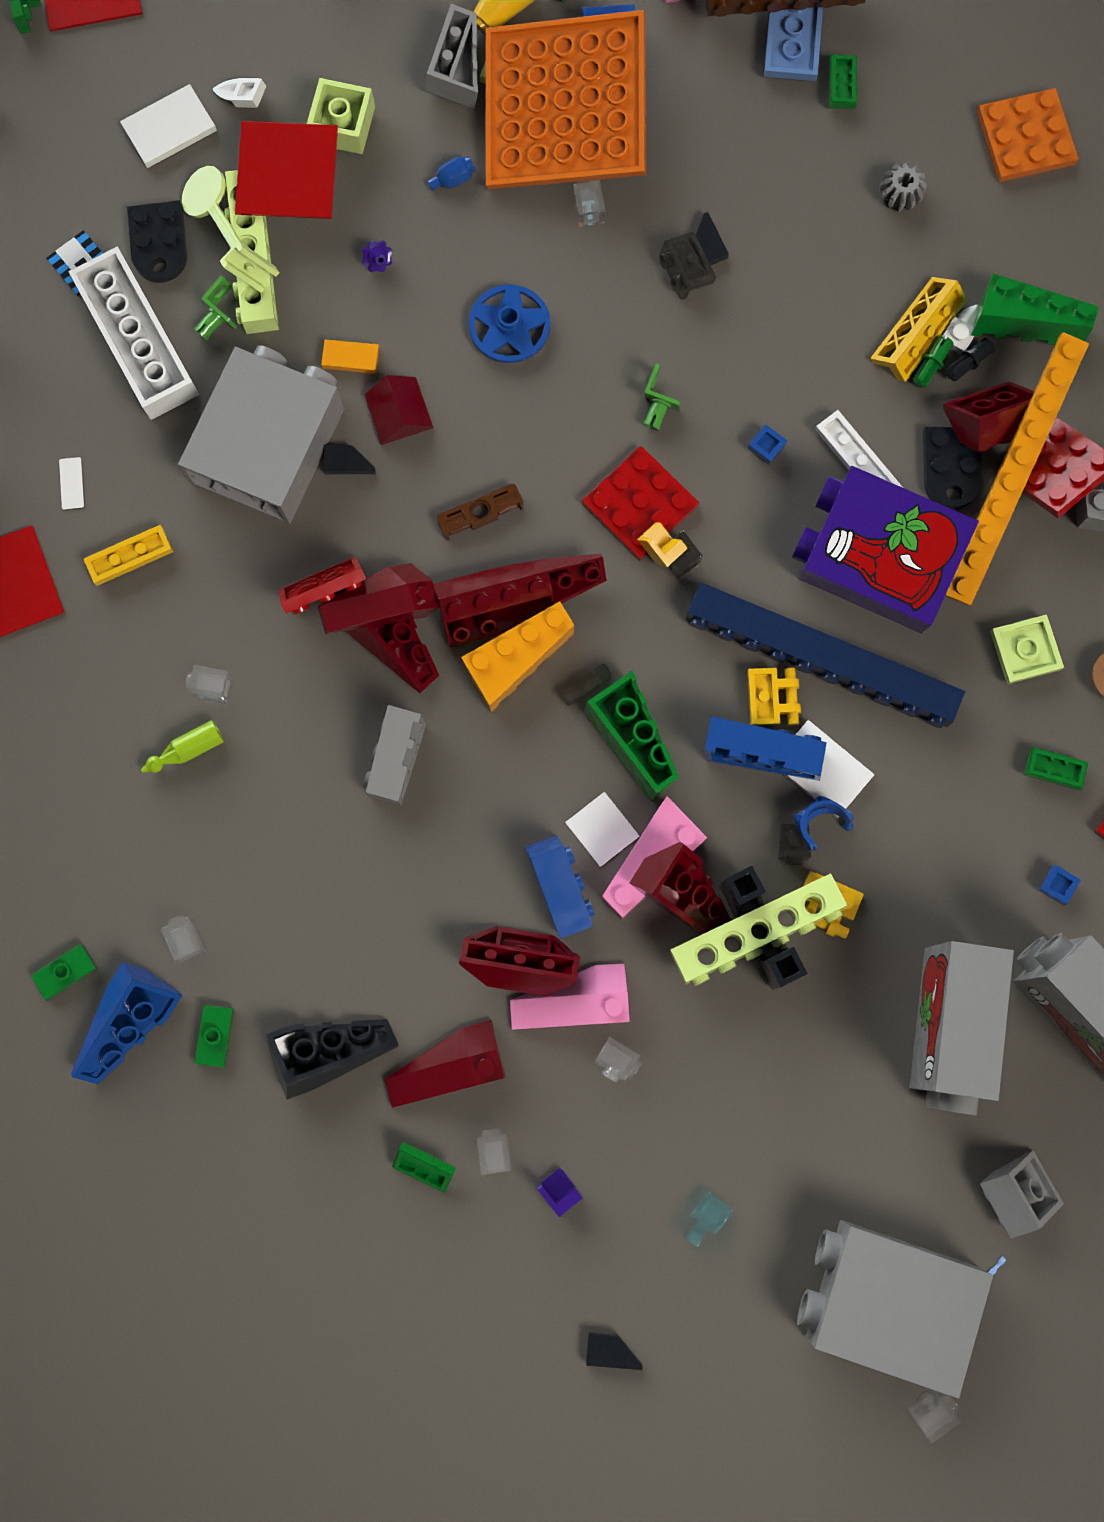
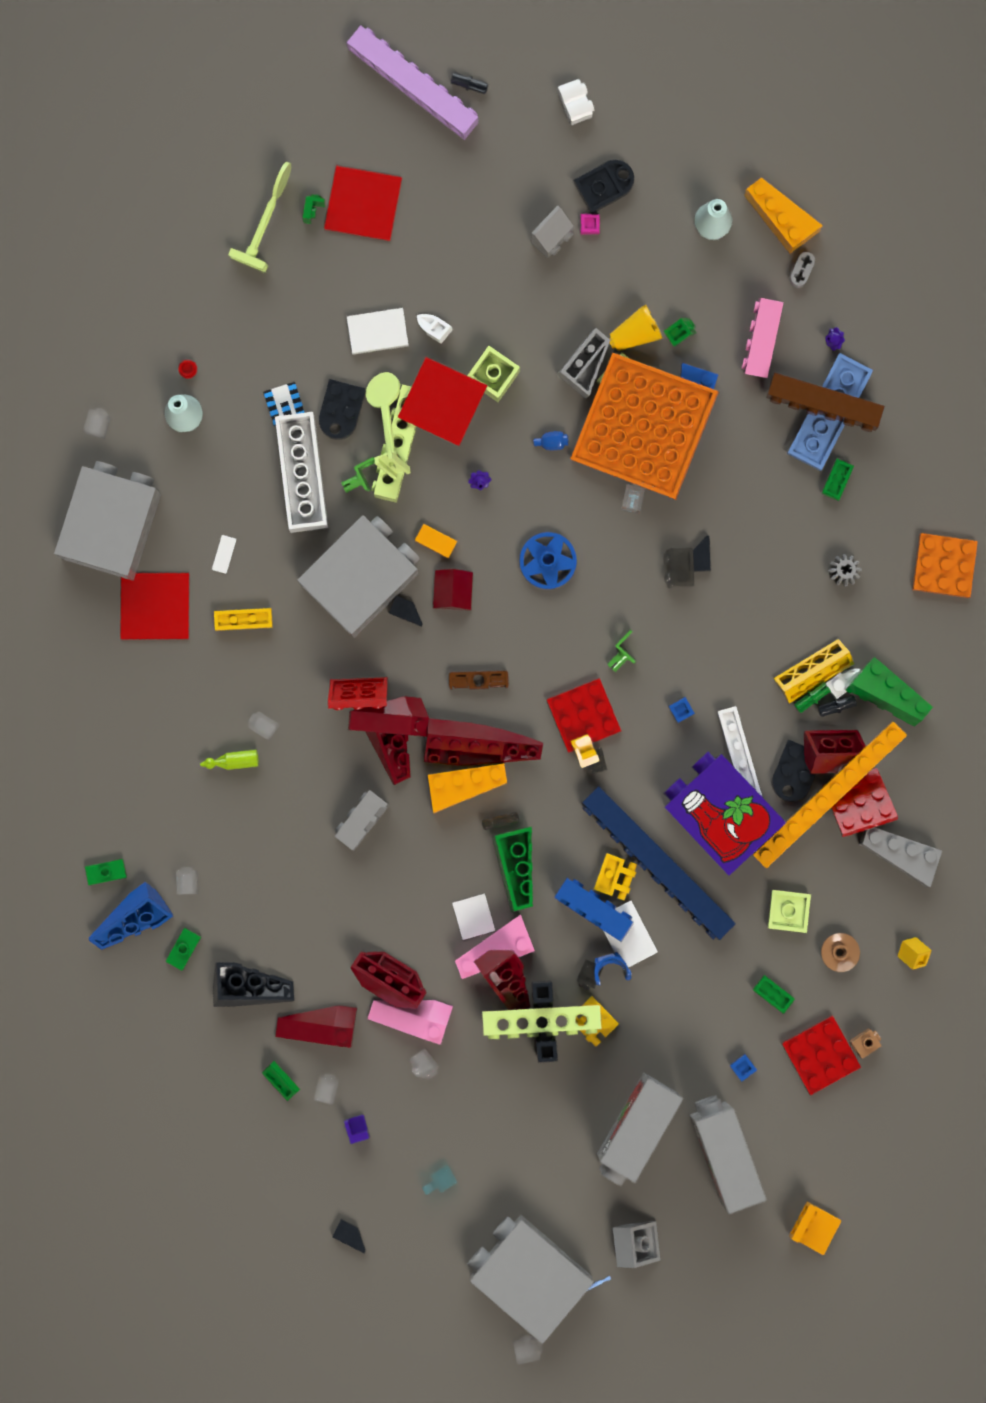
camera: 20 degrees right, 5 degrees up
blue wedge [525,835,595,939] -> none

